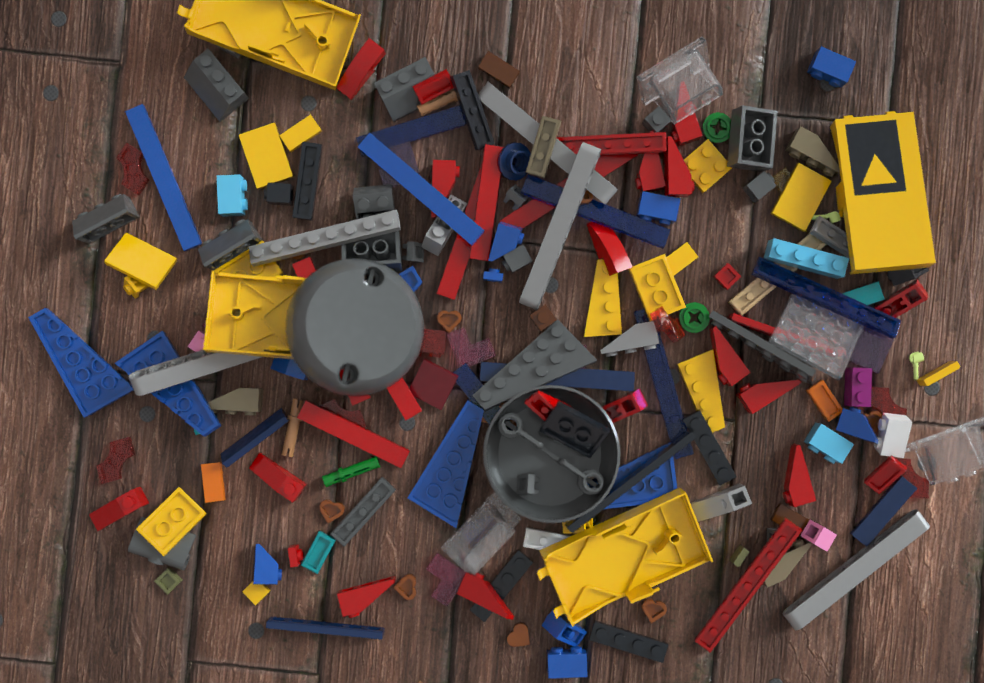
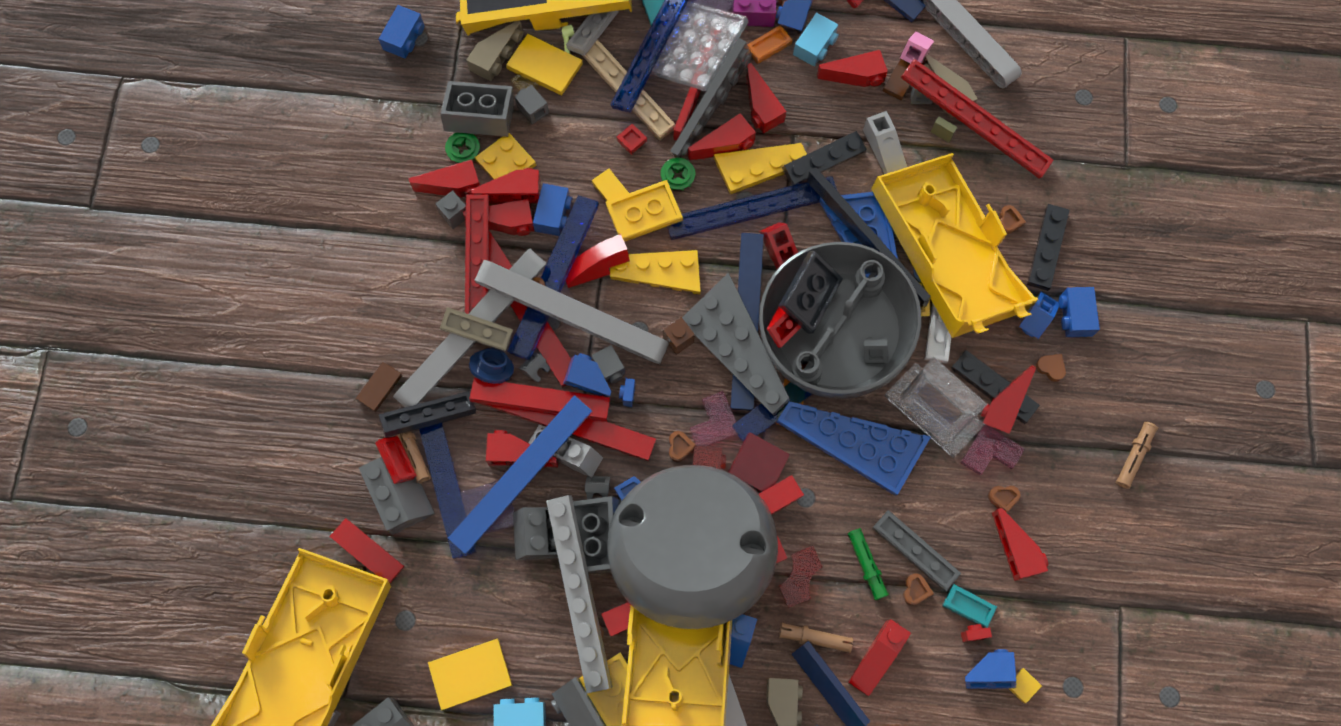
camera: 90 degrees left, 15 degrees down
black brick [264,182,294,206] -> none
dark blue tile [266,616,385,640] -> none
yellow tile [279,114,322,152] -> none
black plate [292,142,323,221] -> none
red tile [297,400,410,468] -> none
light grey slope [600,321,659,357] -> none
clear windscreen [636,36,723,125] -> none
clear red tile [650,306,685,343] -> none
medium azure brick [763,238,849,279] -> none

